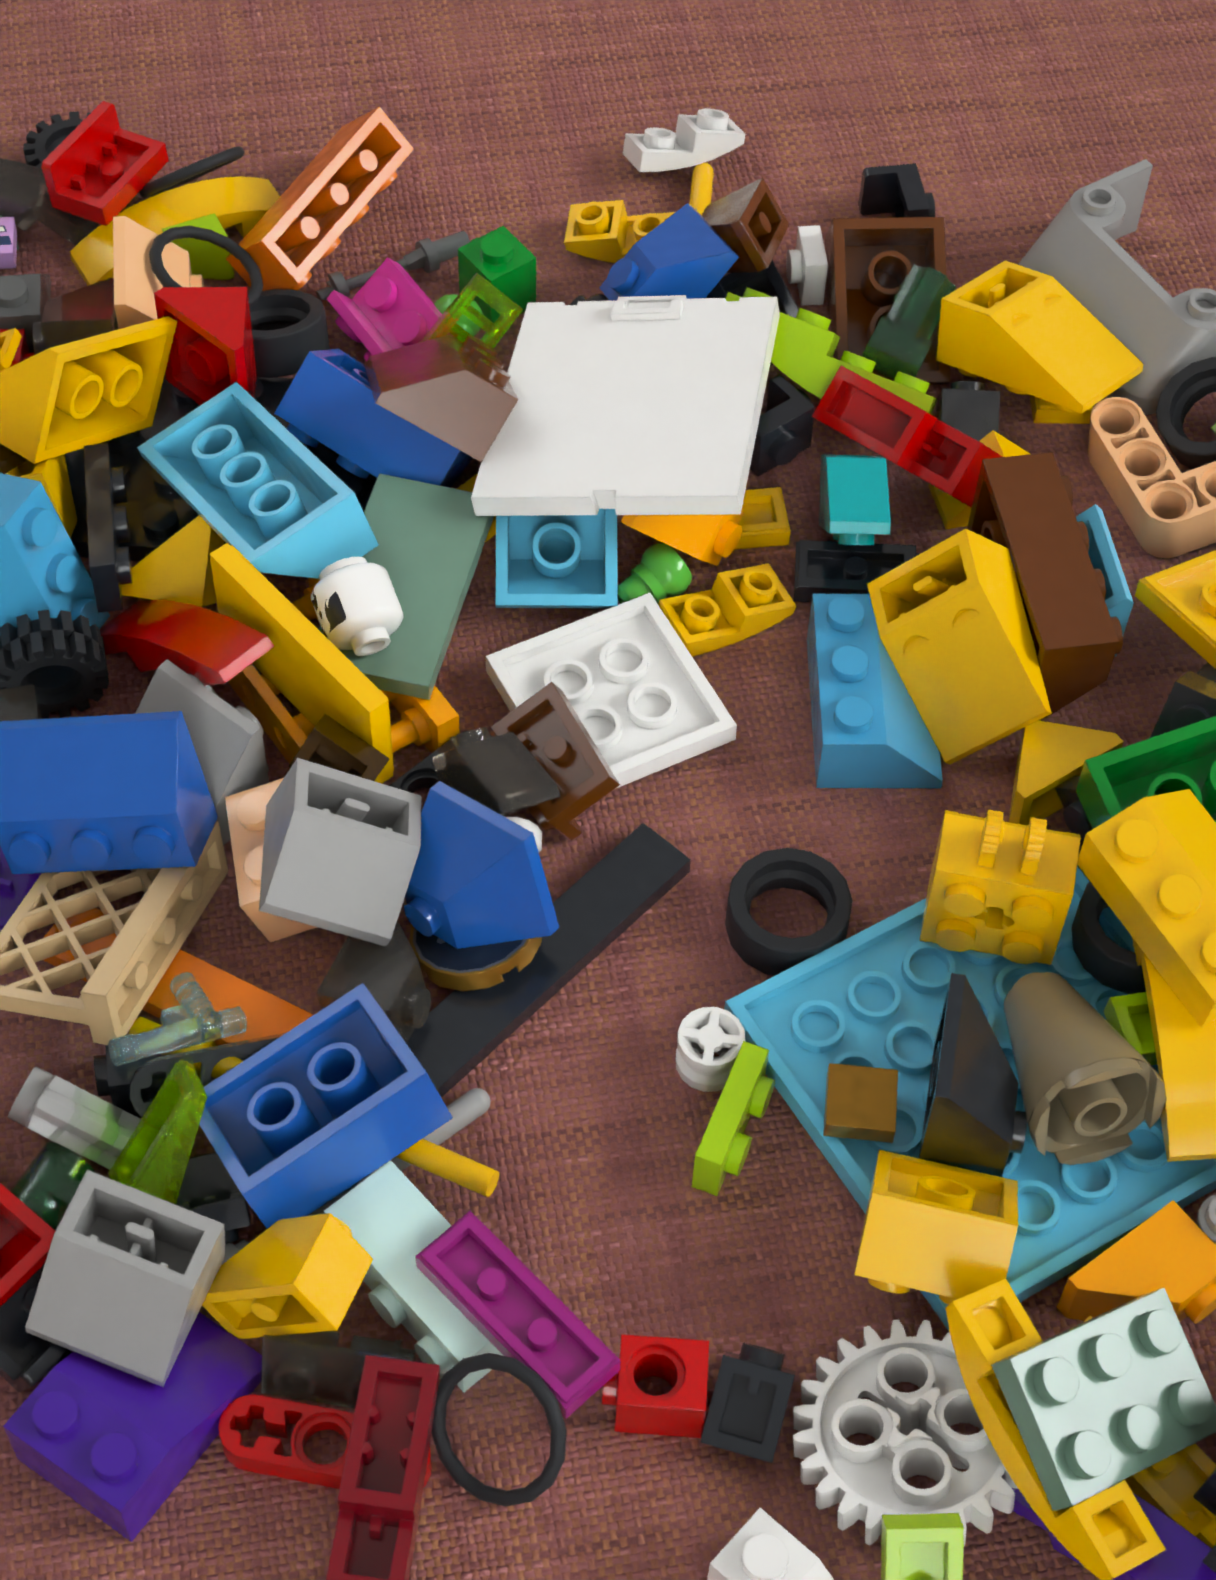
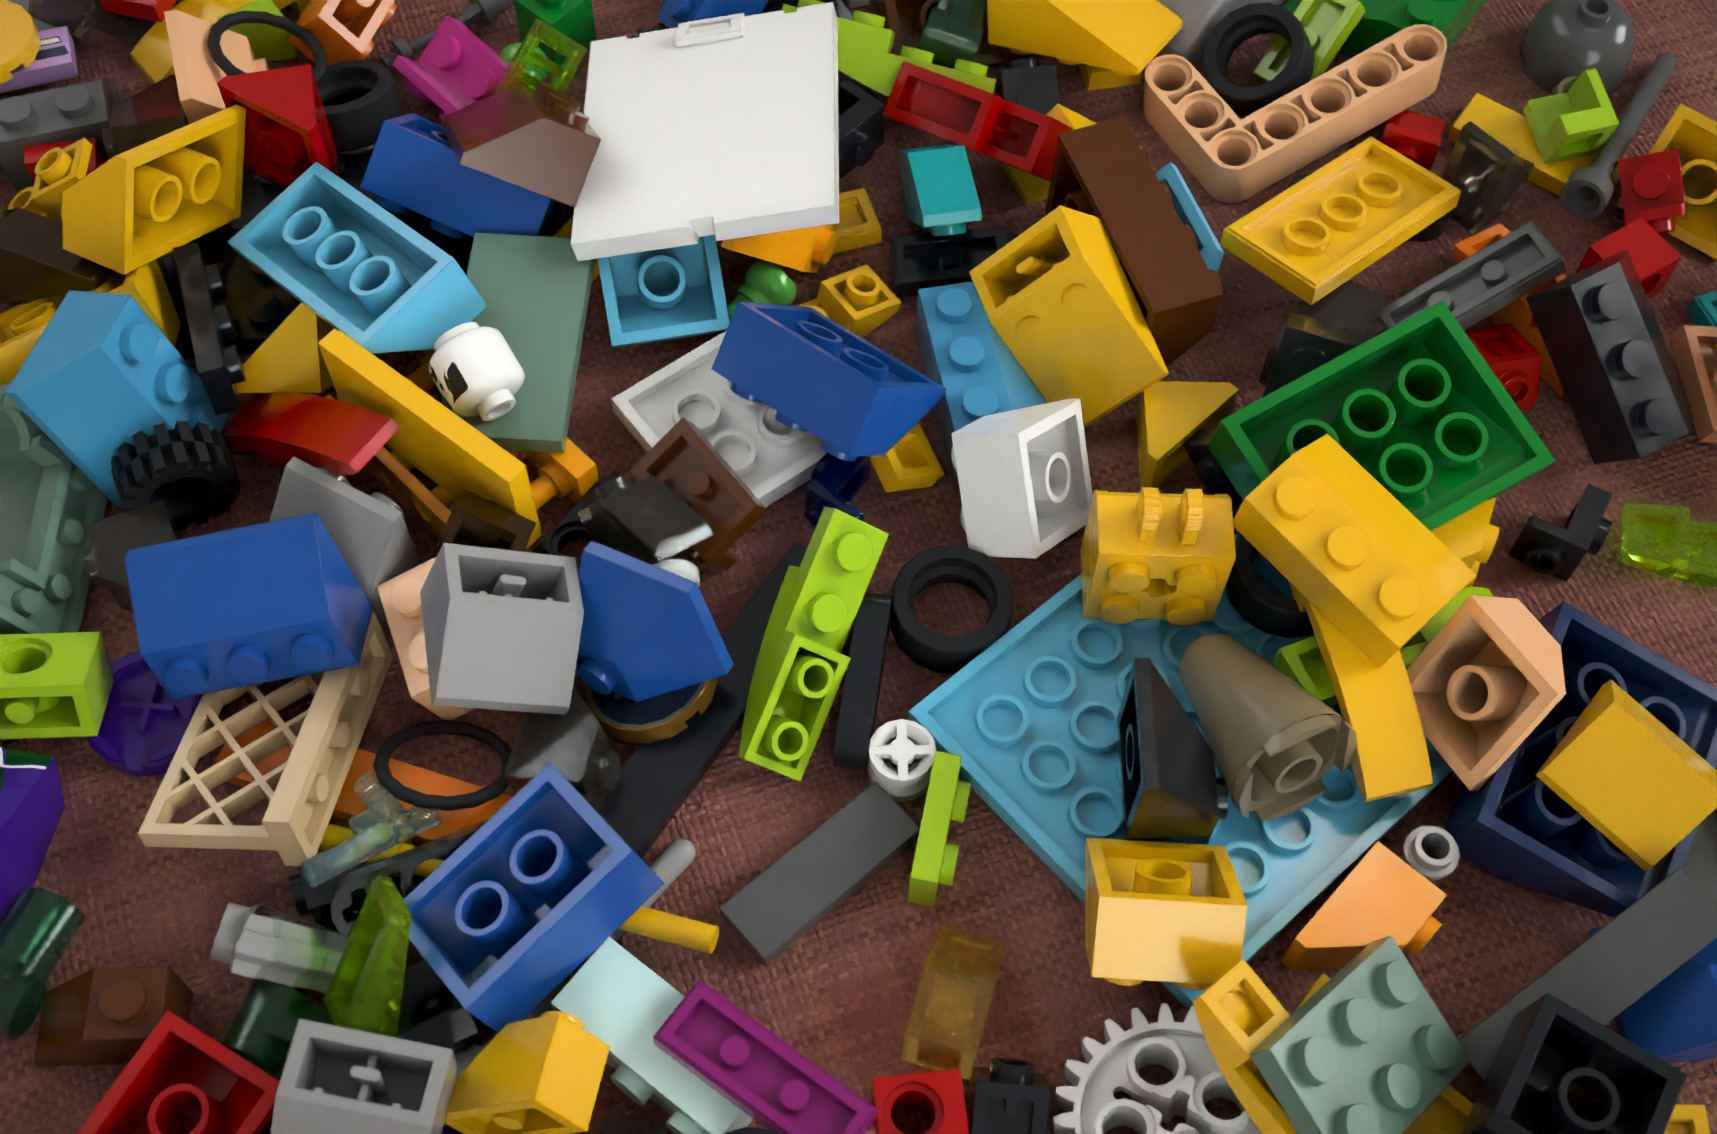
camera: 10 degrees left, 5 degrees up
pearl gold tile [823,1063,898,1143] -> none
none -> black piece [373,720,517,811]
none -> blue slope [712,302,946,461]
none -> dark grey tile [719,781,920,966]
none -> lime slope [739,507,889,782]
none -> clear blue bracket [805,453,872,530]
none -> black beam [833,592,892,771]
none -> yellow plate [868,423,944,493]
none -> clear yellow slope [902,924,1007,1080]
none -> white slope [951,399,1093,559]

